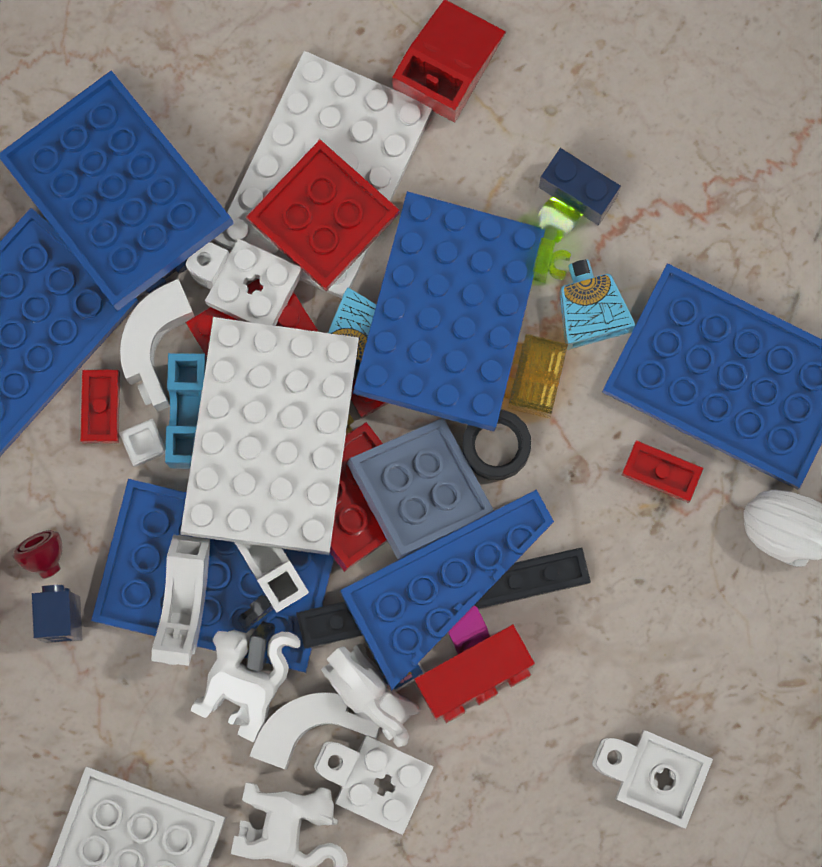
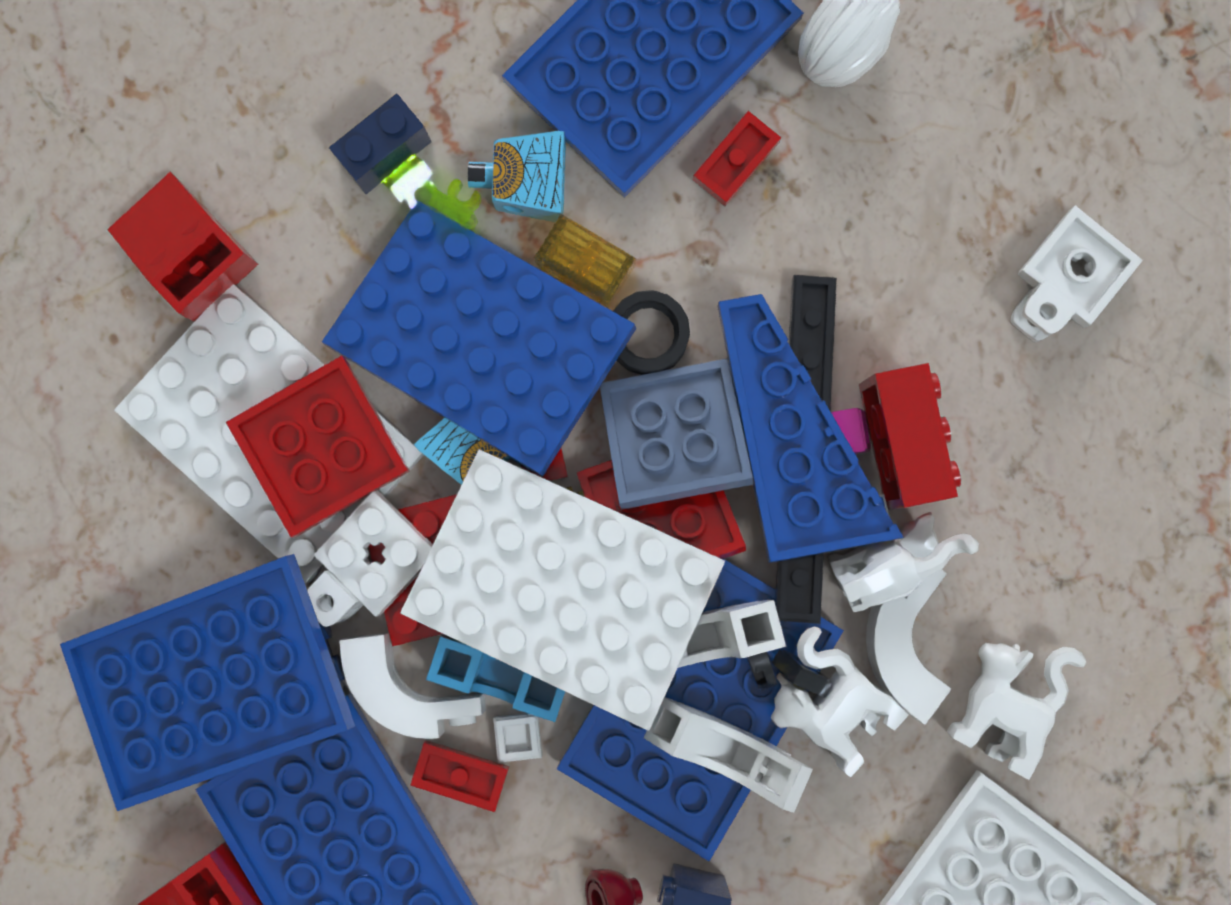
camera: 75 degrees left, 5 degrees up
white plate [314,735,433,835] -> none

